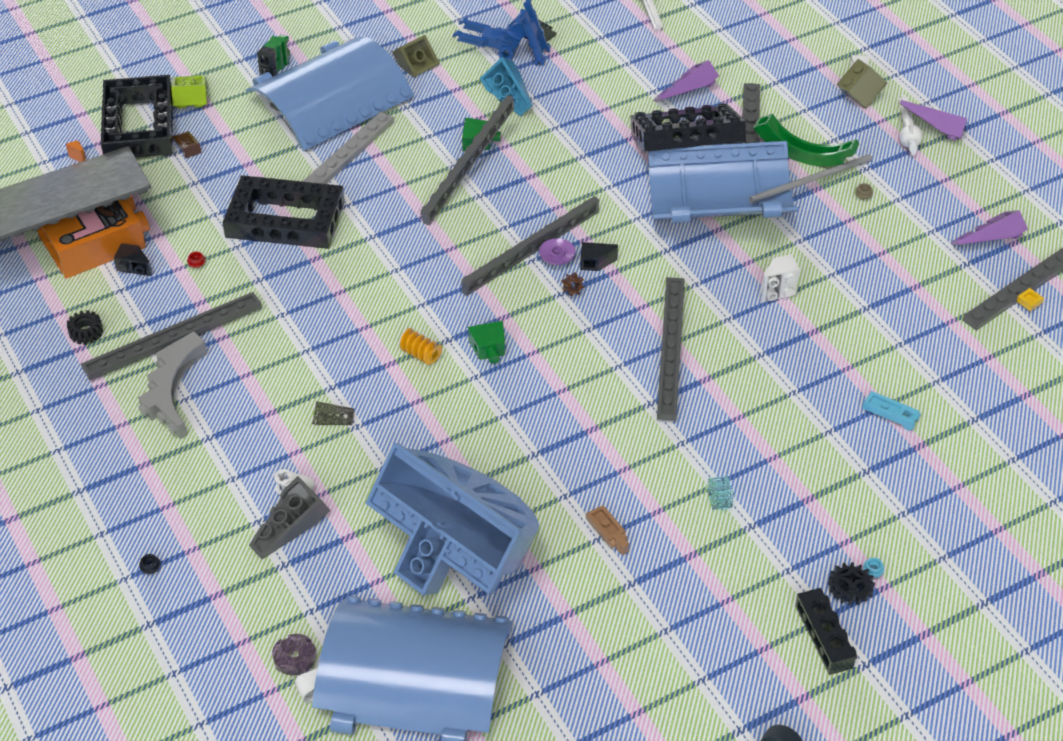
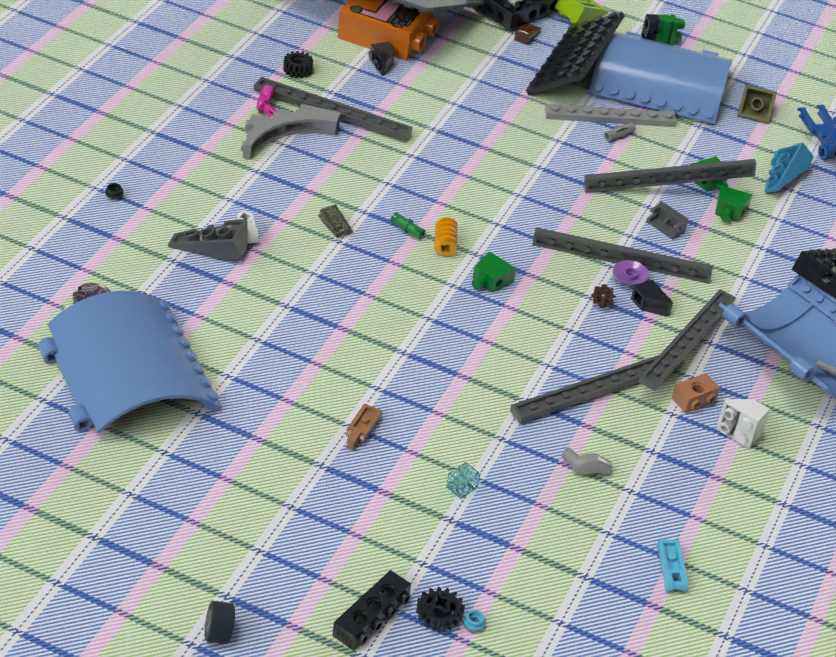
camera: 50 degrees right, 5 degrees down
red plate [187,251,206,268] -> none
black brick [222,175,345,249] -> none
medium blue piece [365,443,539,596] -> none
none -> dark pink arm [256,85,276,118]
none -> green pin [390,212,425,240]
none -> black plate [526,11,625,95]
none -> light grey arm [561,448,613,475]
none -> light grey pin [604,122,636,142]
none -> dark grey plate [638,289,736,391]
none -> dark grey hinge [646,201,688,240]
none -> nougat brick [672,373,720,413]
none -> green torso [715,185,752,222]

